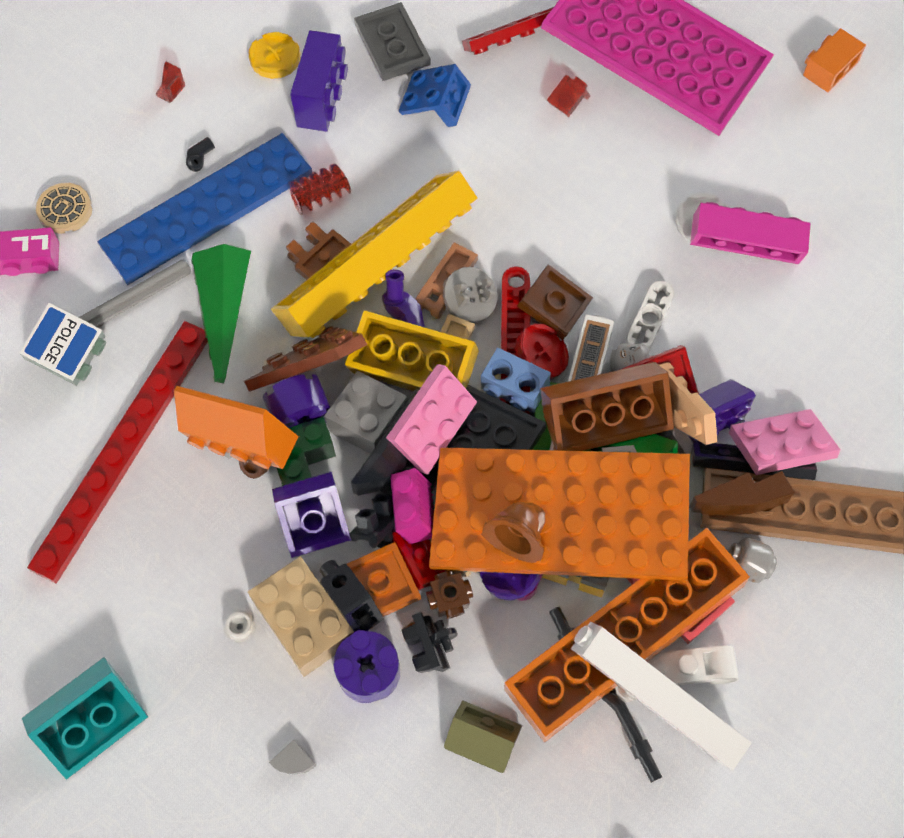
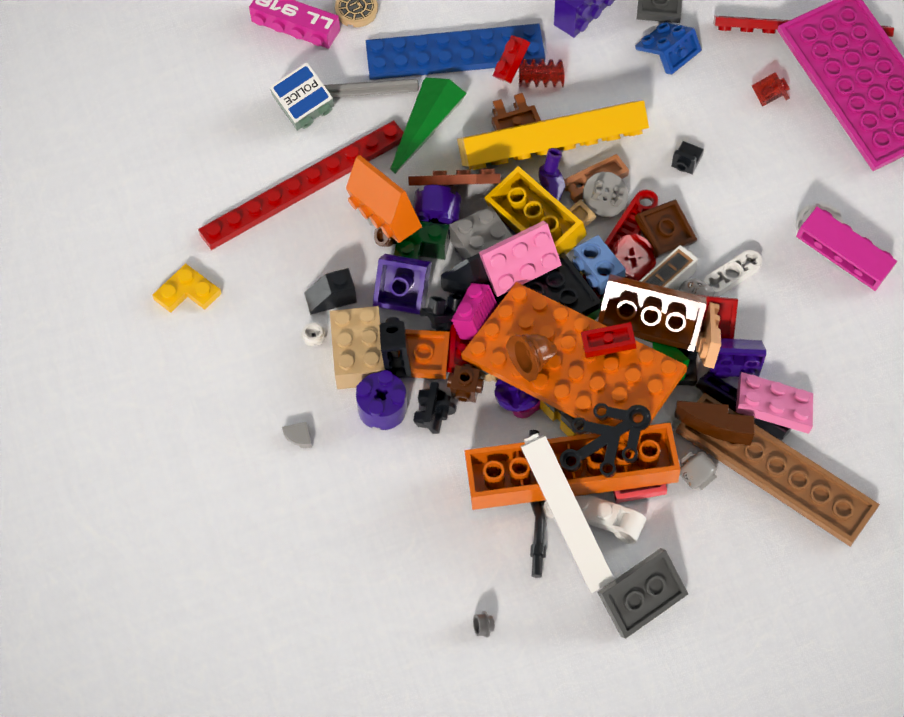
camera: 30 degrees right, 5 degrees down
teal slope [22,657,148,780] -> none
black arm [186,137,215,172] -> none
olive panel [444,700,522,773] -> none
none -> yellow plate [152,263,221,313]
none -> black slope [304,268,357,315]
none -> red plate [492,35,530,83]
none -> black plant [560,403,651,478]
none -> red plate [581,322,636,358]
none -> dark grey plate [597,548,688,639]
none -> black bracket [671,141,704,175]

